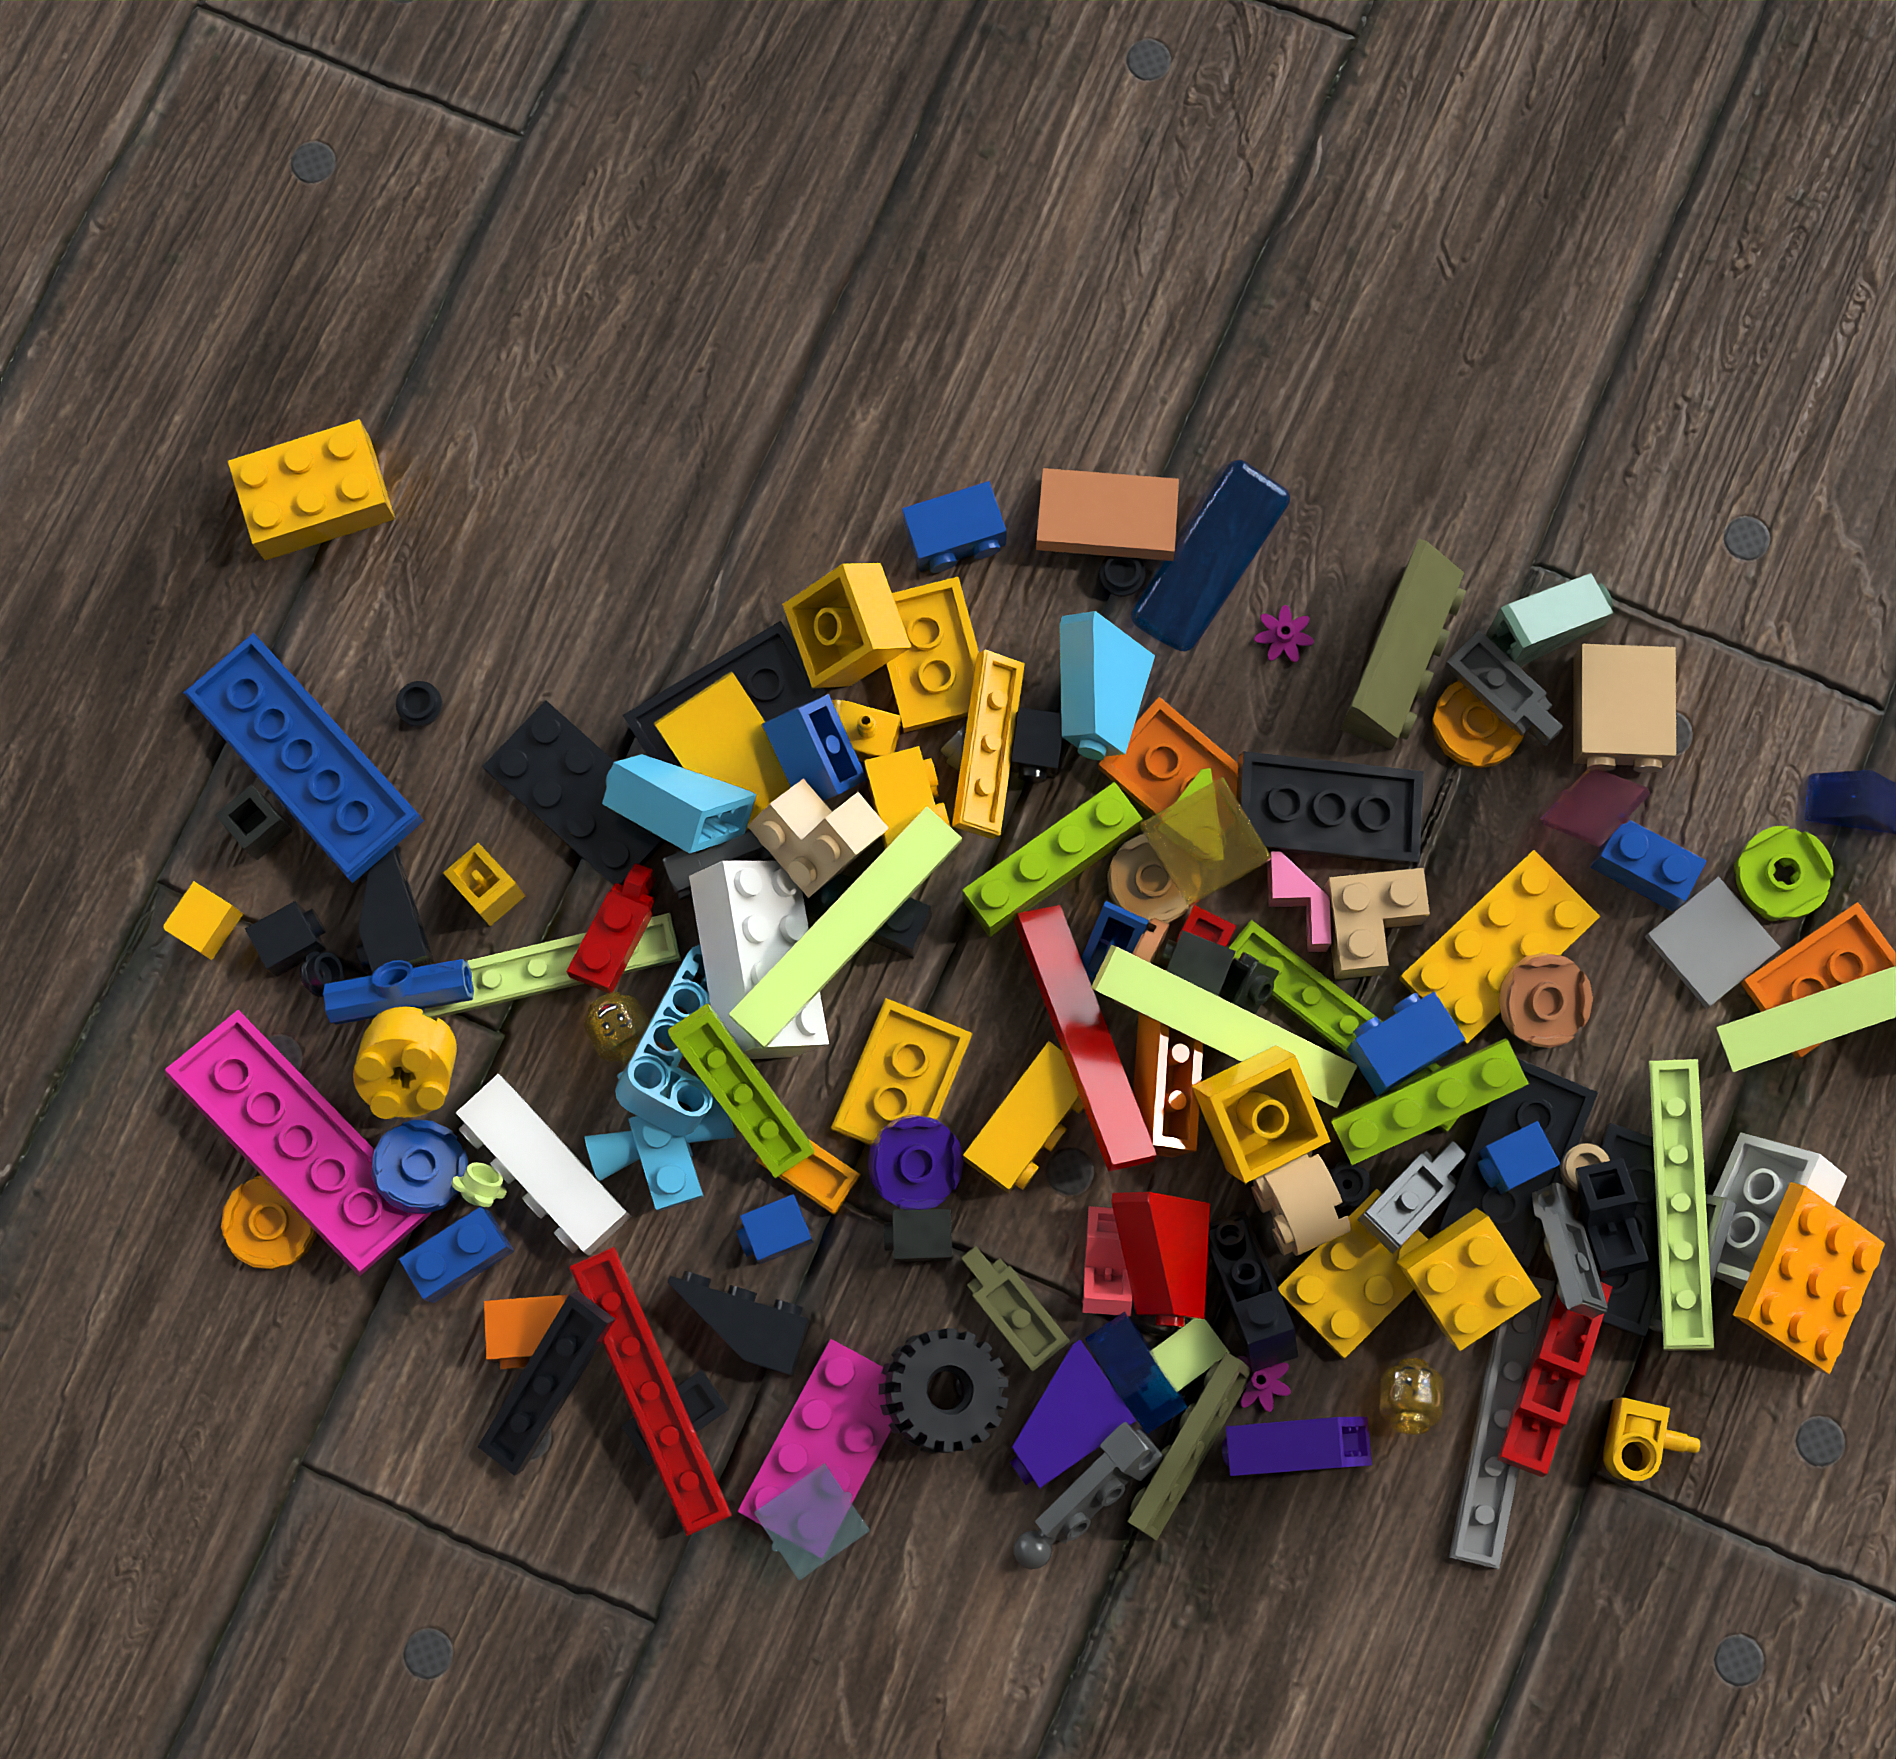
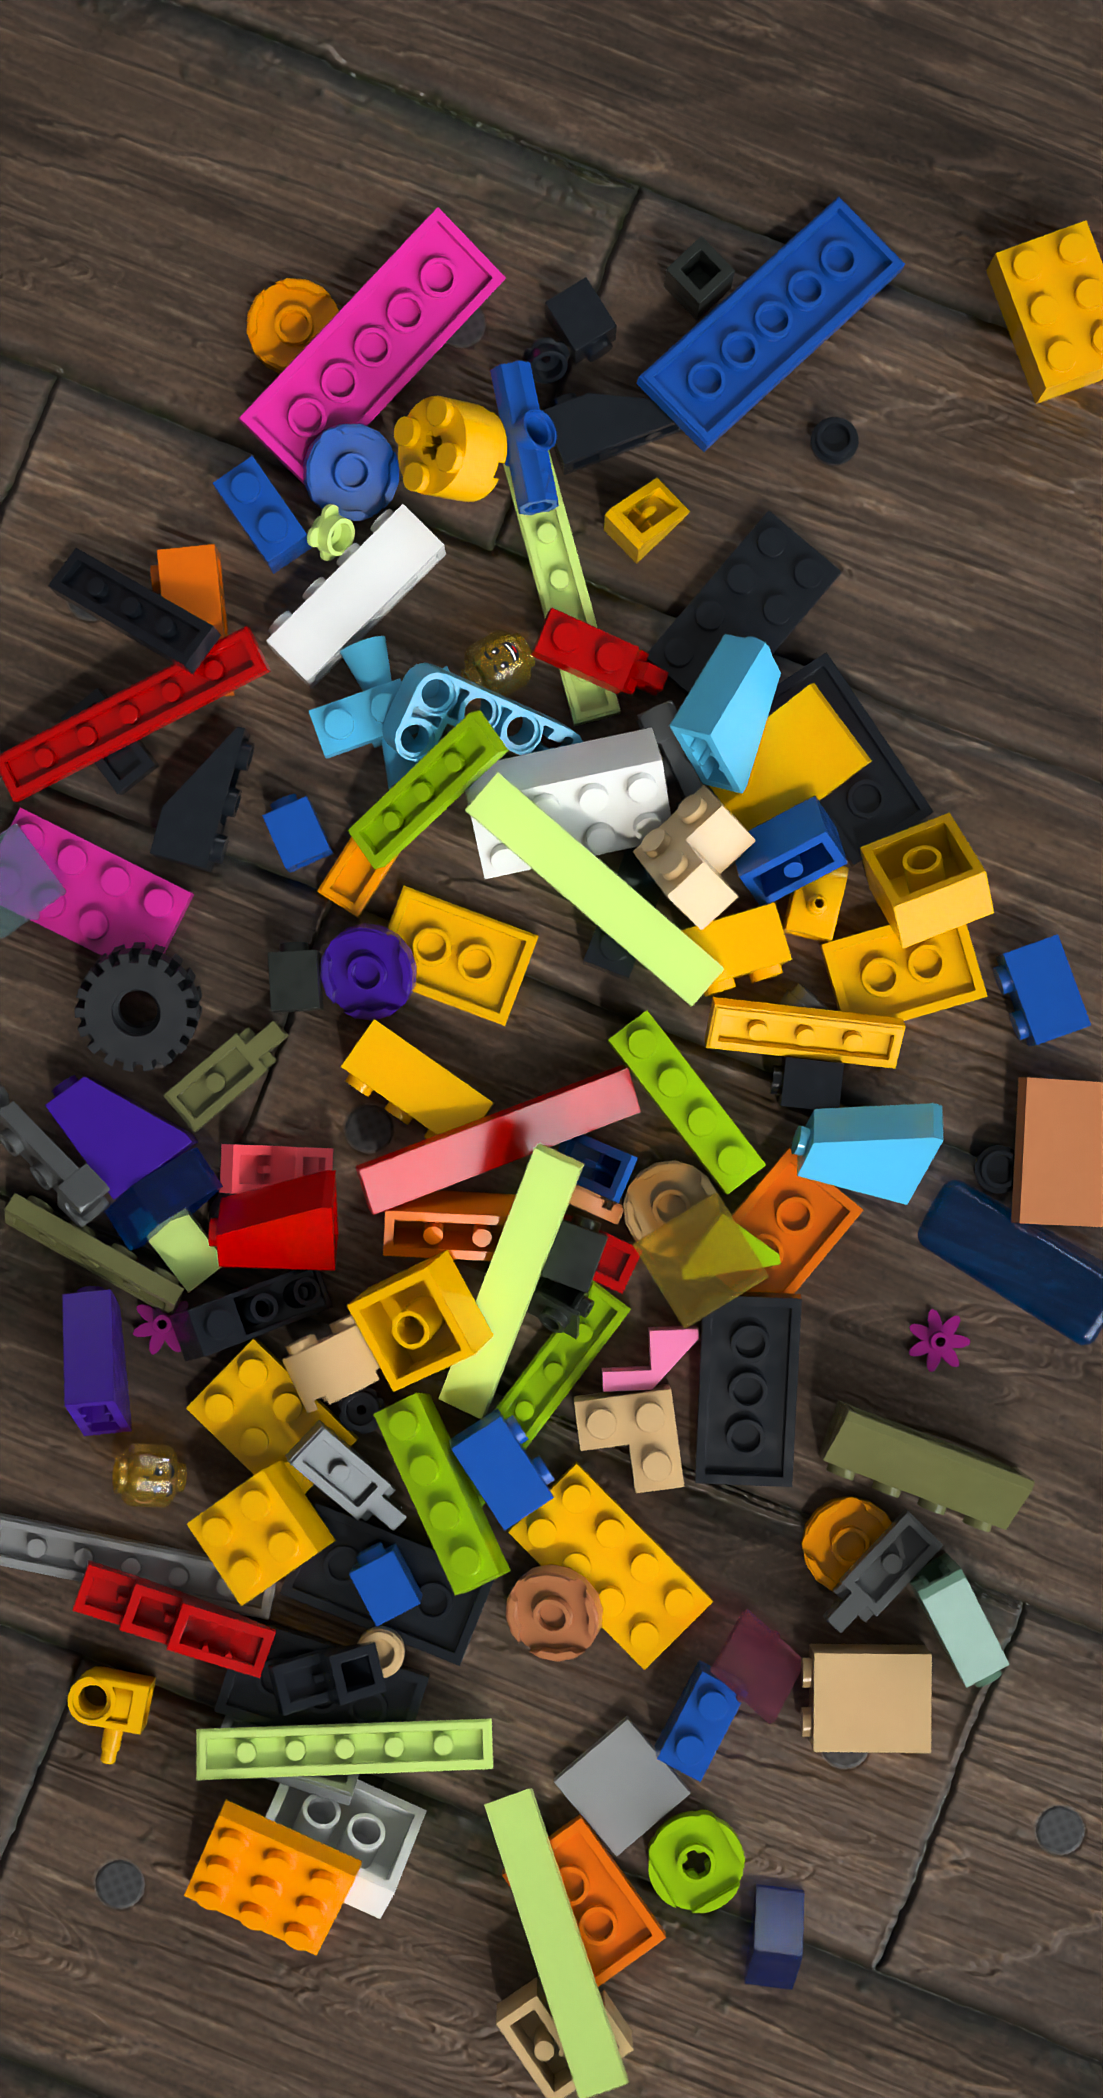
camera: 85 degrees right, 10 degrees up
yellow panel [163,881,243,960] -> none
dark grey hinge [1532,1182,1608,1318] -> none

